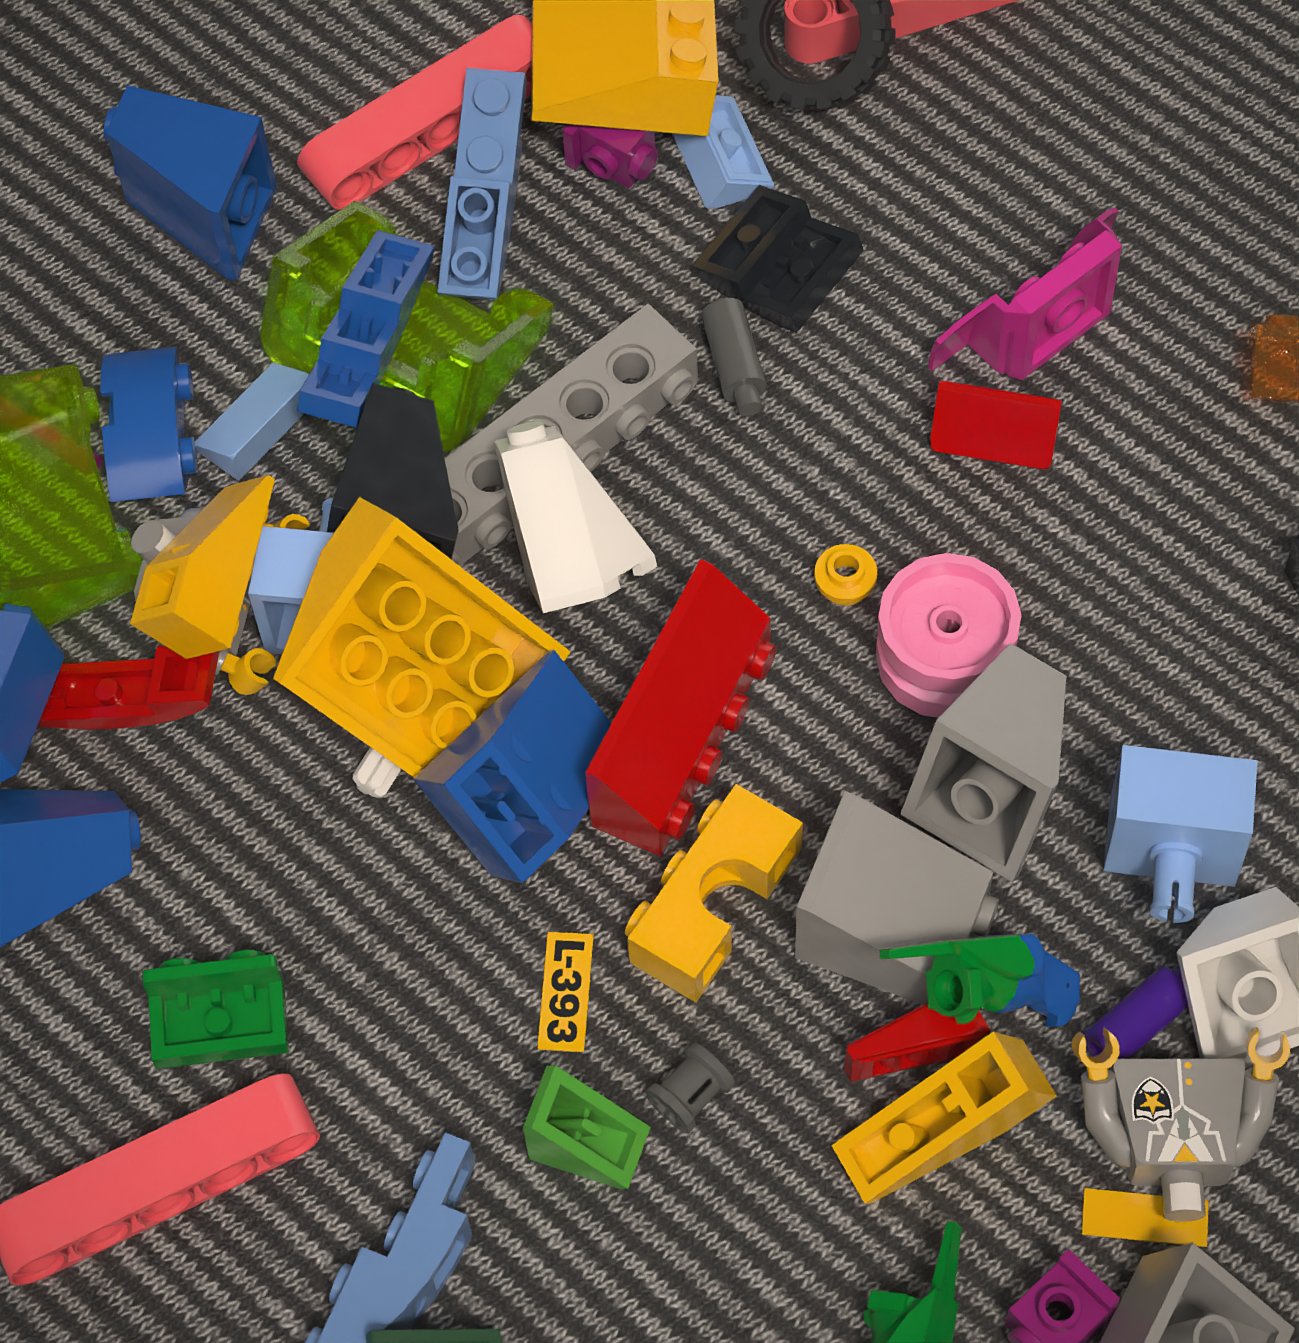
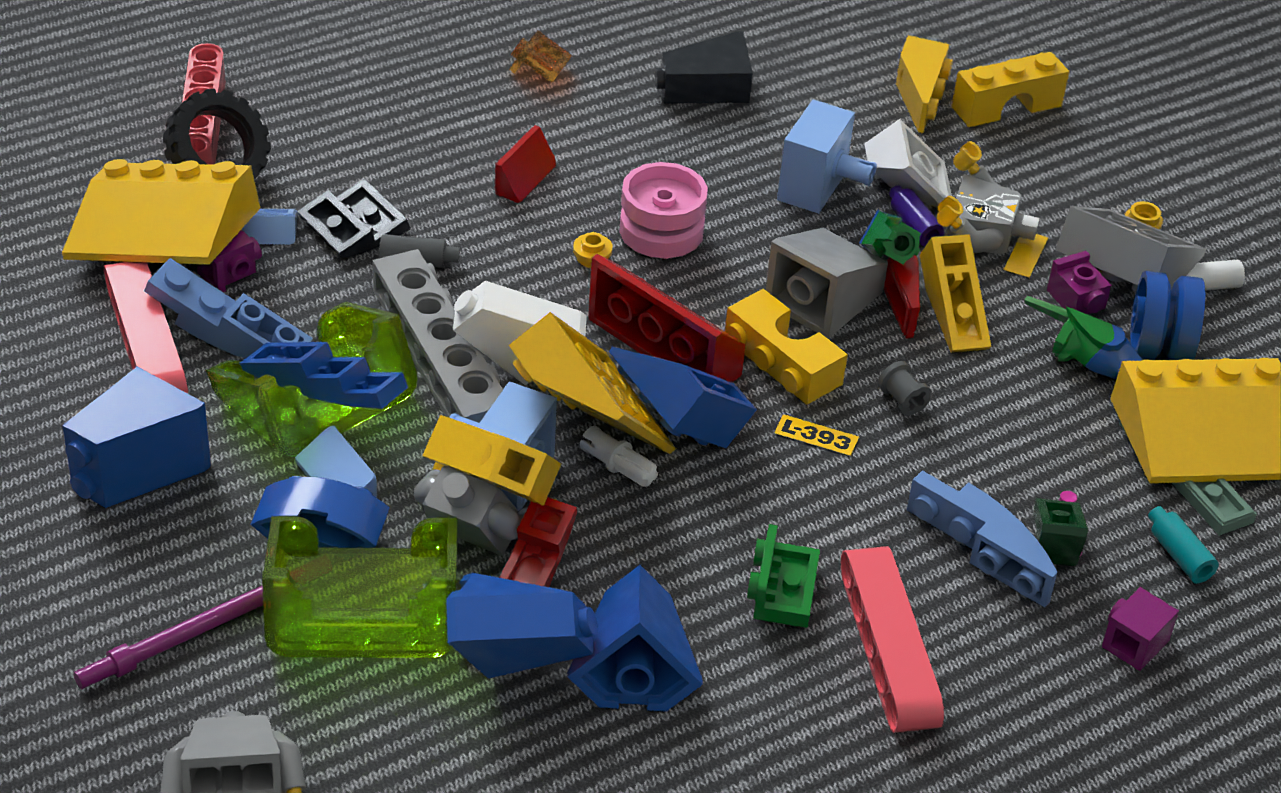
camera: 80 degrees left, 20 degrees down
black slope [327,383,459,560] -> none
bright green slope [523,1065,651,1189] -> none
light grey slope [900,643,1067,883] -> none
dark pink piece [928,207,1122,381] -> none

